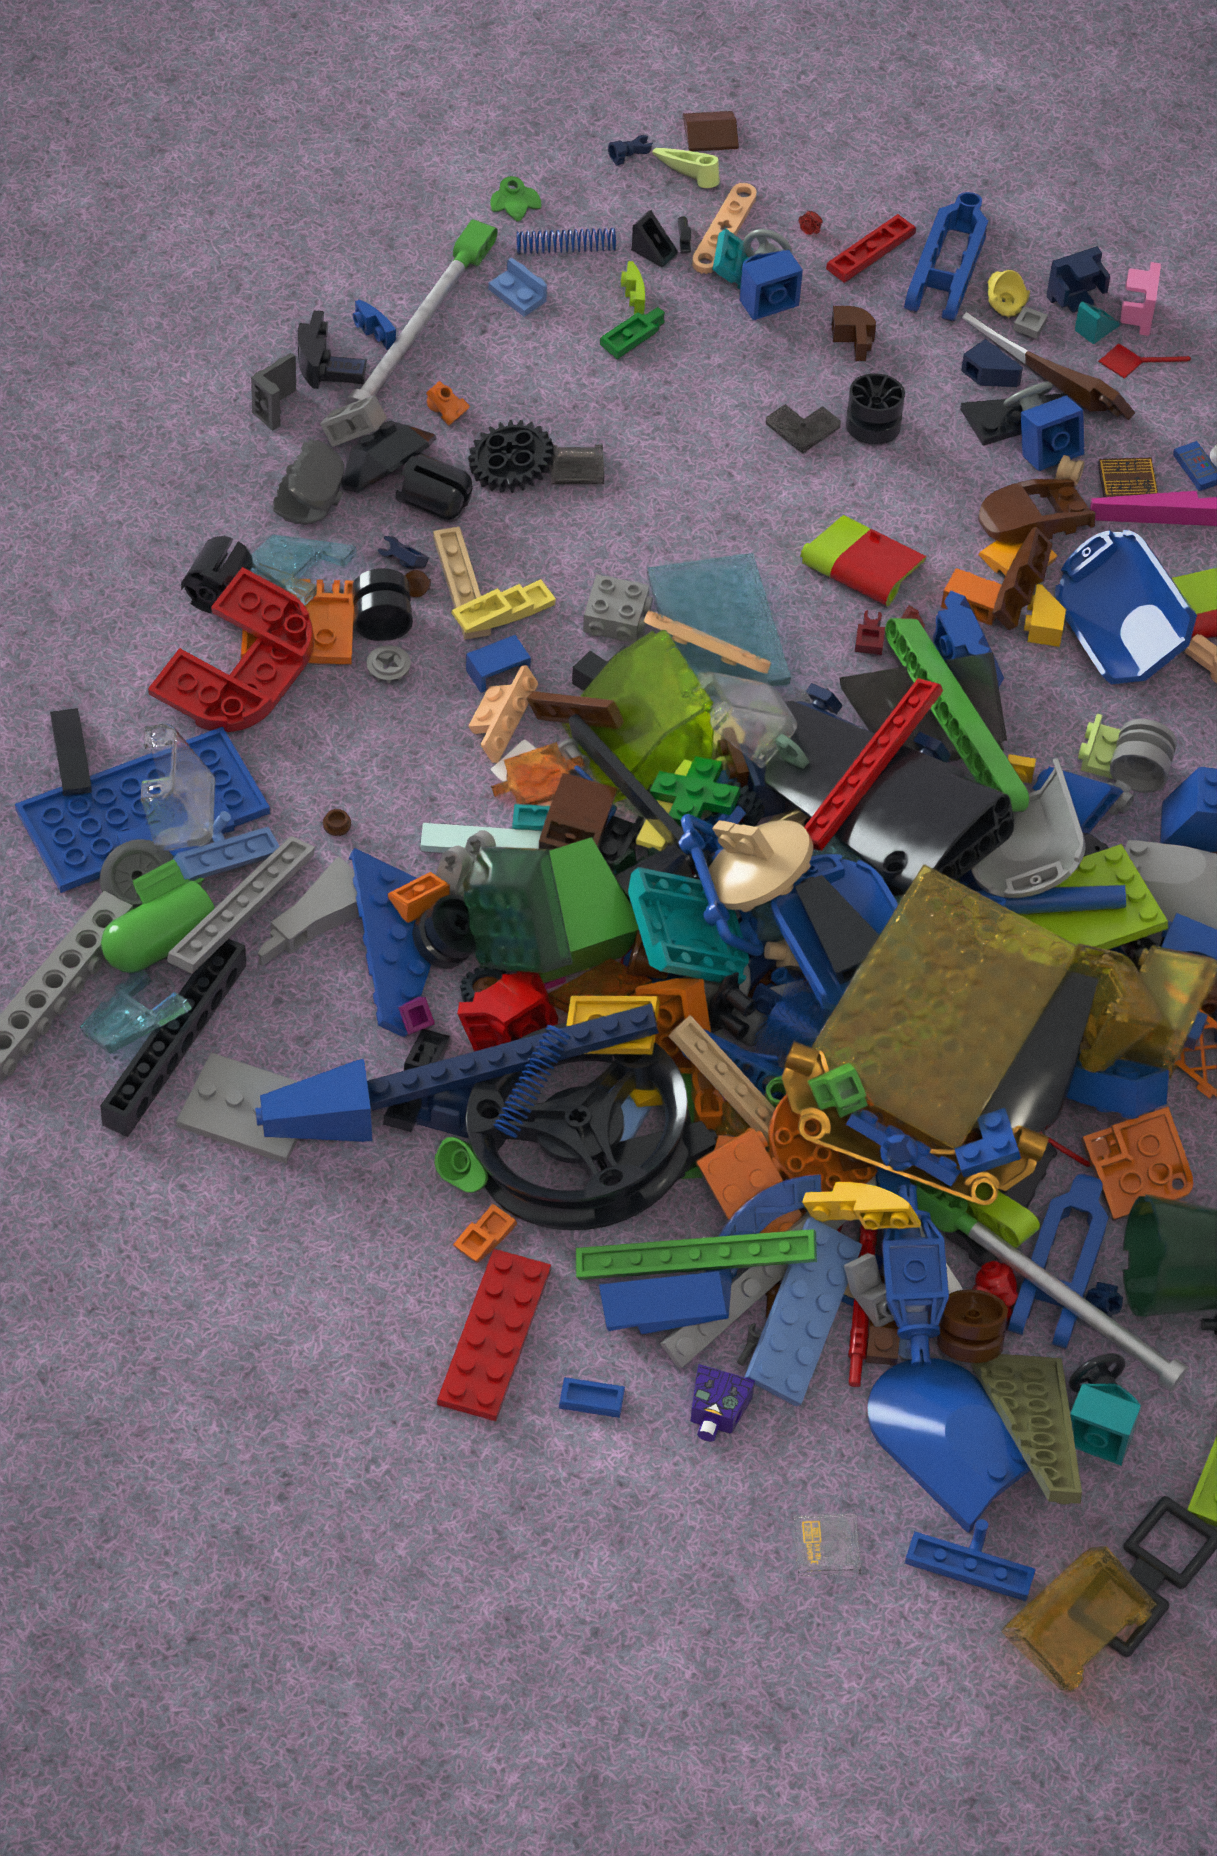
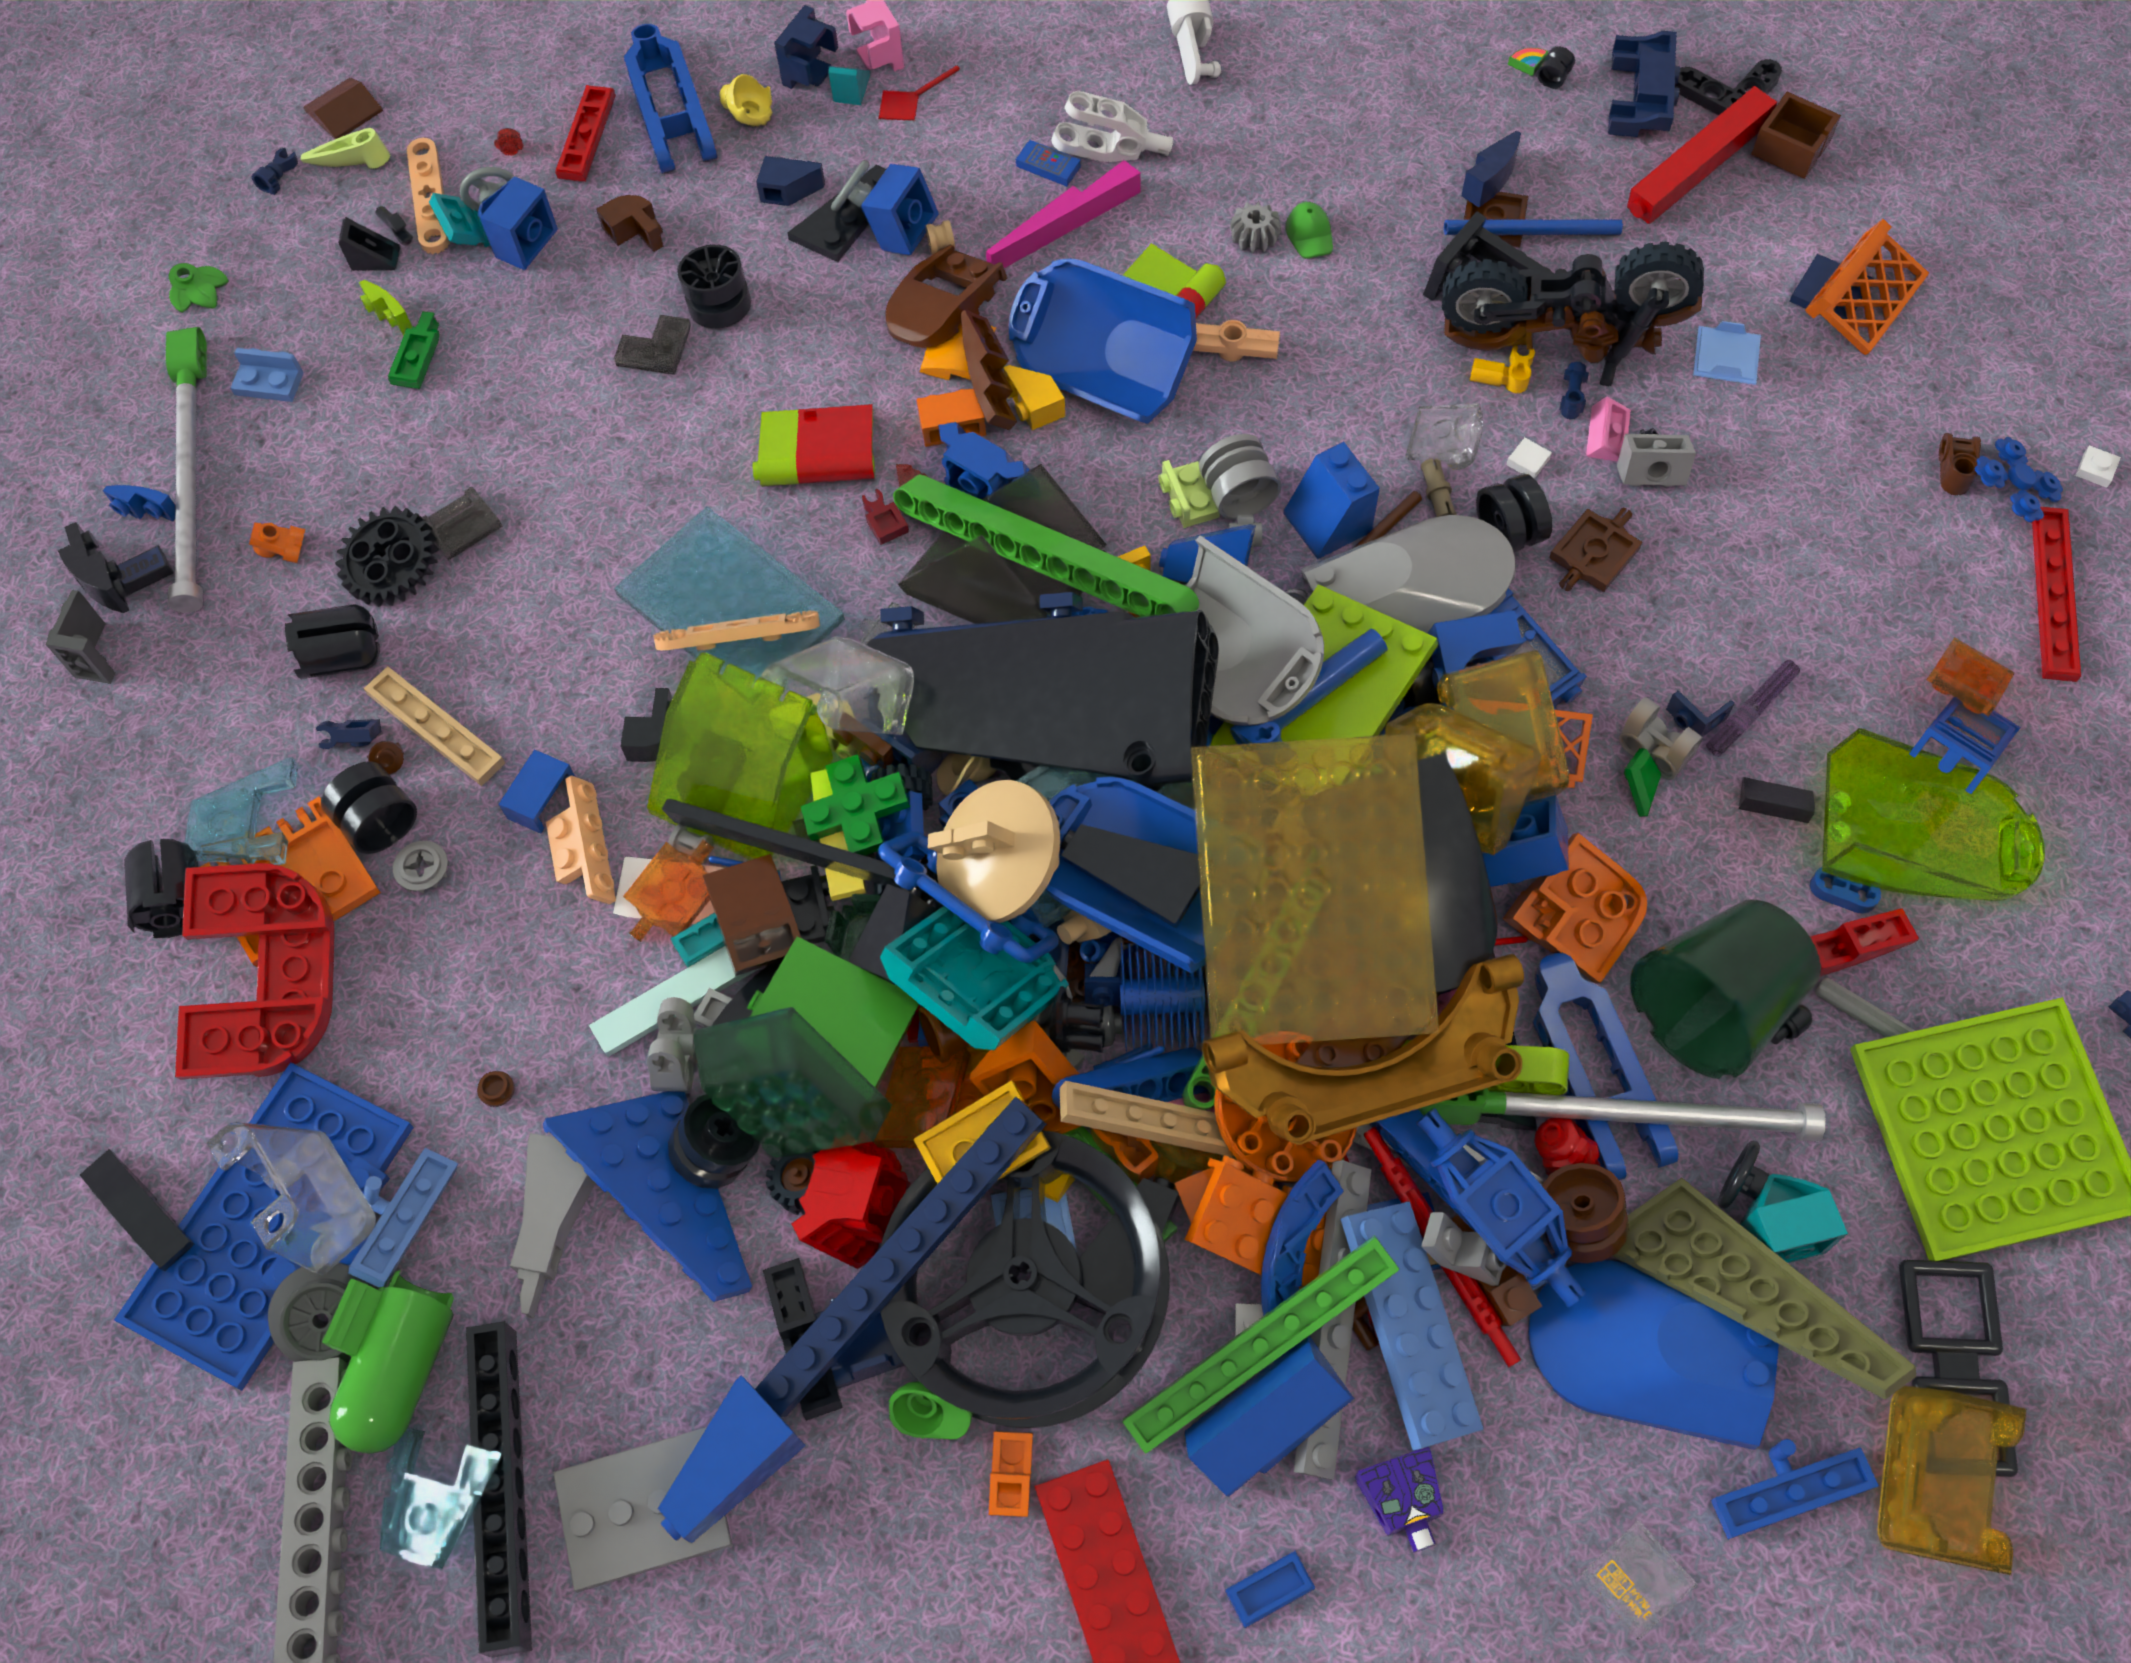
camera: 30 degrees left, 10 degrees up
light grey plate [167,836,315,974] -> none
dark grey animal [273,439,344,525] -> none
light grey brick [320,395,387,447] -> none
black wedge [341,421,437,493] -> none
orange slope [388,872,450,923] -> none
magenta slope [398,997,435,1035] -> none
light yellow slope [451,579,556,633] -> none
blue piece [493,1025,571,1138] -> none
blue piece [516,227,616,255] -> none
reddish brown plate [526,691,624,729] -> none
light grey brick [583,574,653,643] -> none
dark grey hand [737,1323,761,1366] -> none
sand green tile [775,734,809,769] -> none
yellow slope [802,1182,921,1230] -> none
red tile [804,678,943,851] -> none
bright green brick [808,1063,868,1118] -> none
blue plate [846,1110,961,1186] -> none
blue plate [954,1108,1021,1178] -> none
reddish brown plate [962,312,1135,421] -> none
light grey plate [1013,306,1048,339] -> none
dark blue gear [1086,1282,1123,1318] -> none
reddish brown tile [1098,457,1158,497] -> none

